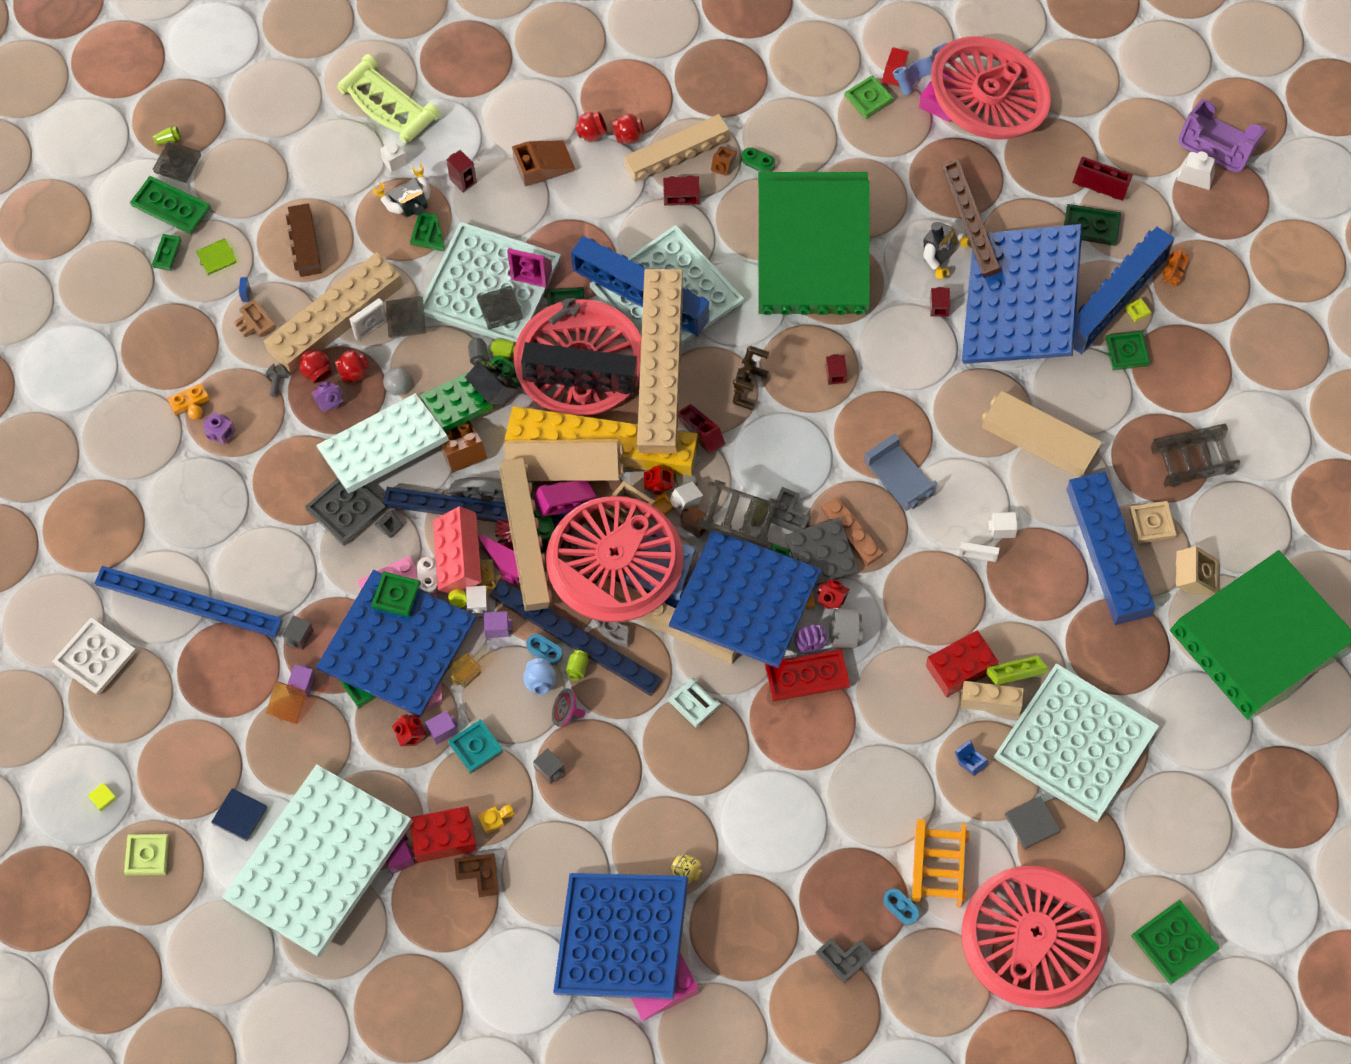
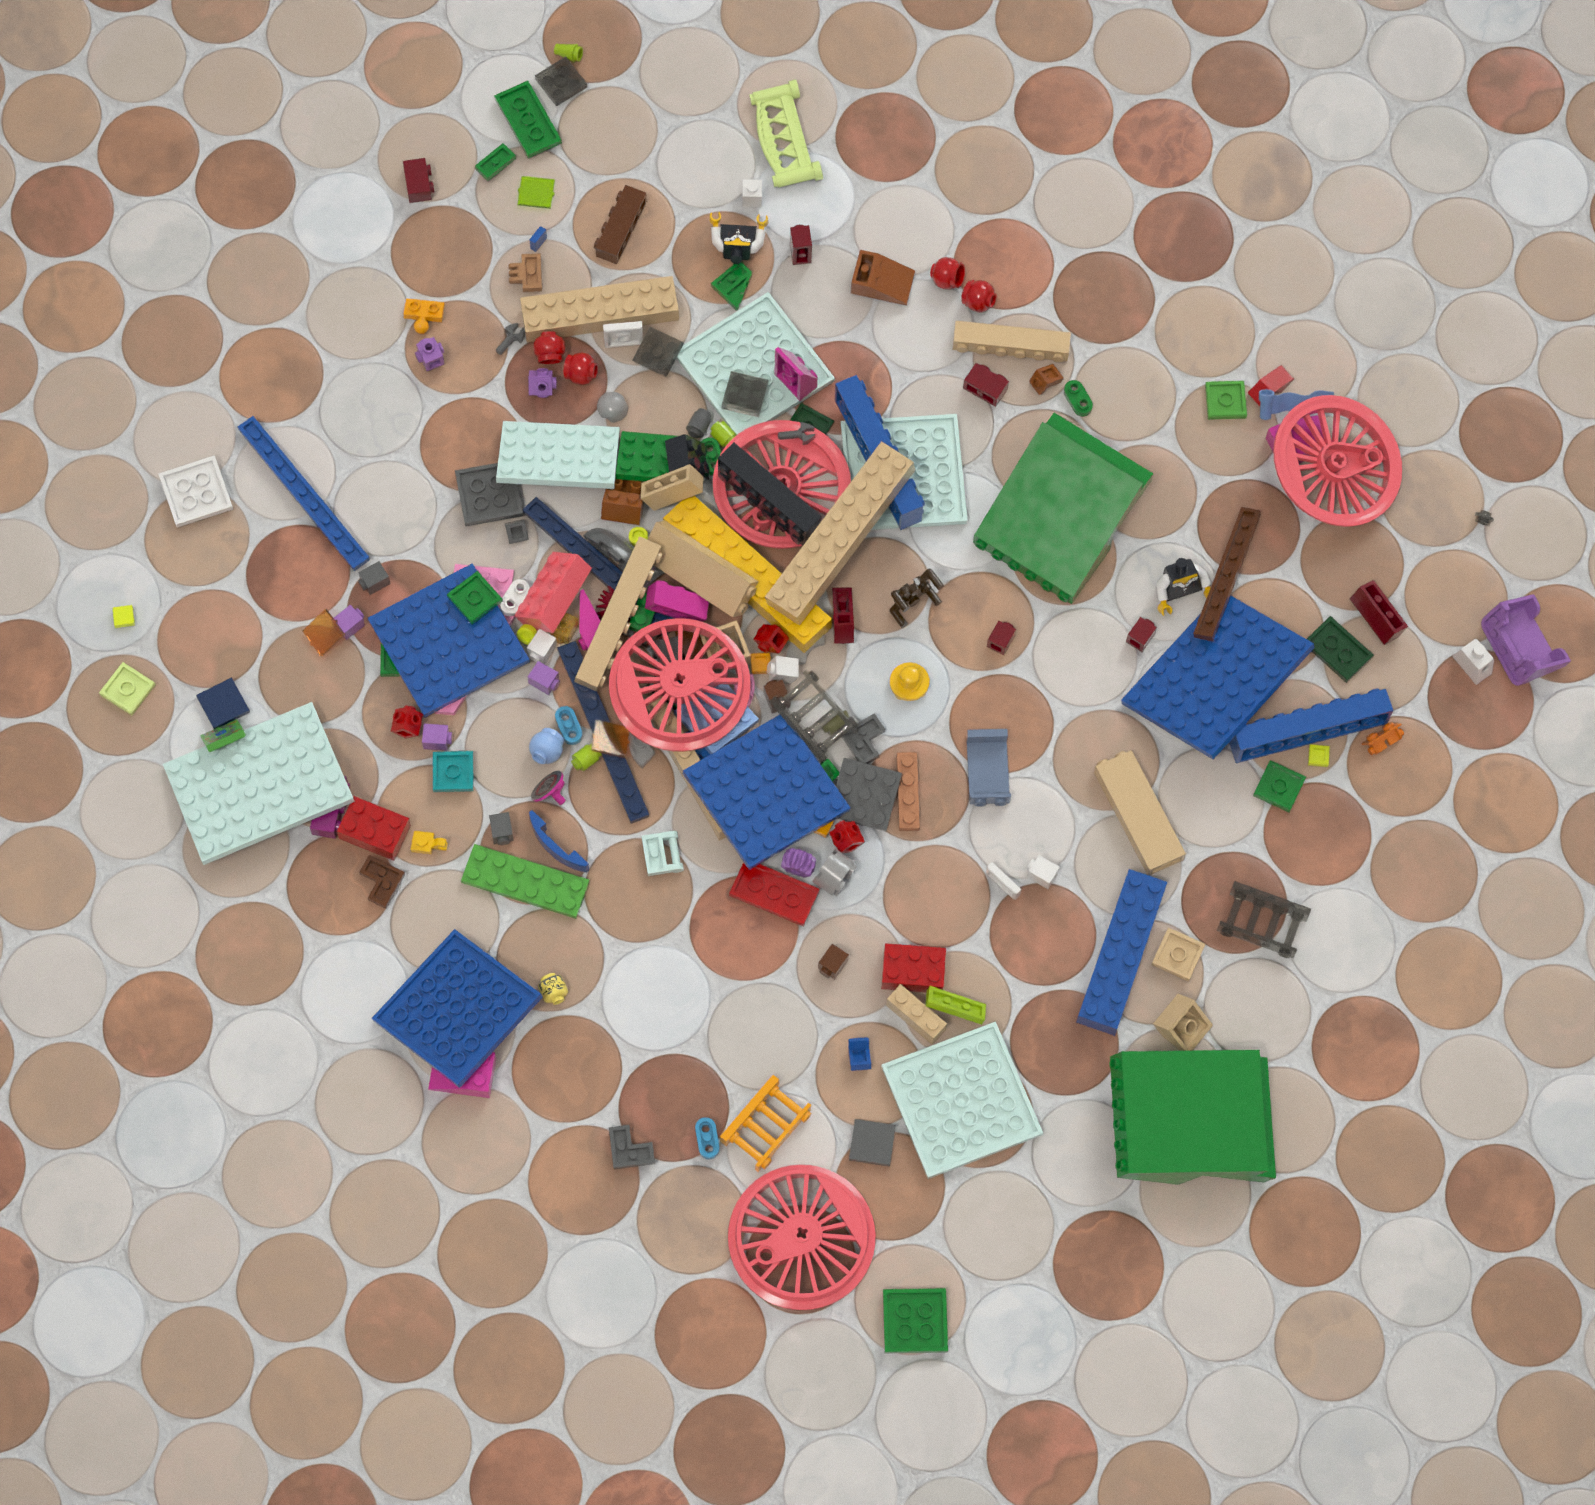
camera: 30 degrees right, 5 degrees up
clear yellow brick [449,653,481,689] -> none
none -> bright green tile [200,719,246,752]
none -> dark red brick [403,158,434,203]
none -> bright green plate [461,844,589,919]
none -> blue slope [529,810,589,873]
none -> clear orange piece [591,720,630,758]
none -> neon yellow tile [629,527,648,547]
none -> tan brick [641,464,703,511]
none -> reddish brown brick [818,944,849,980]
none -> yellow plate [890,662,930,701]
none -> clear smoke plate [1475,510,1494,526]

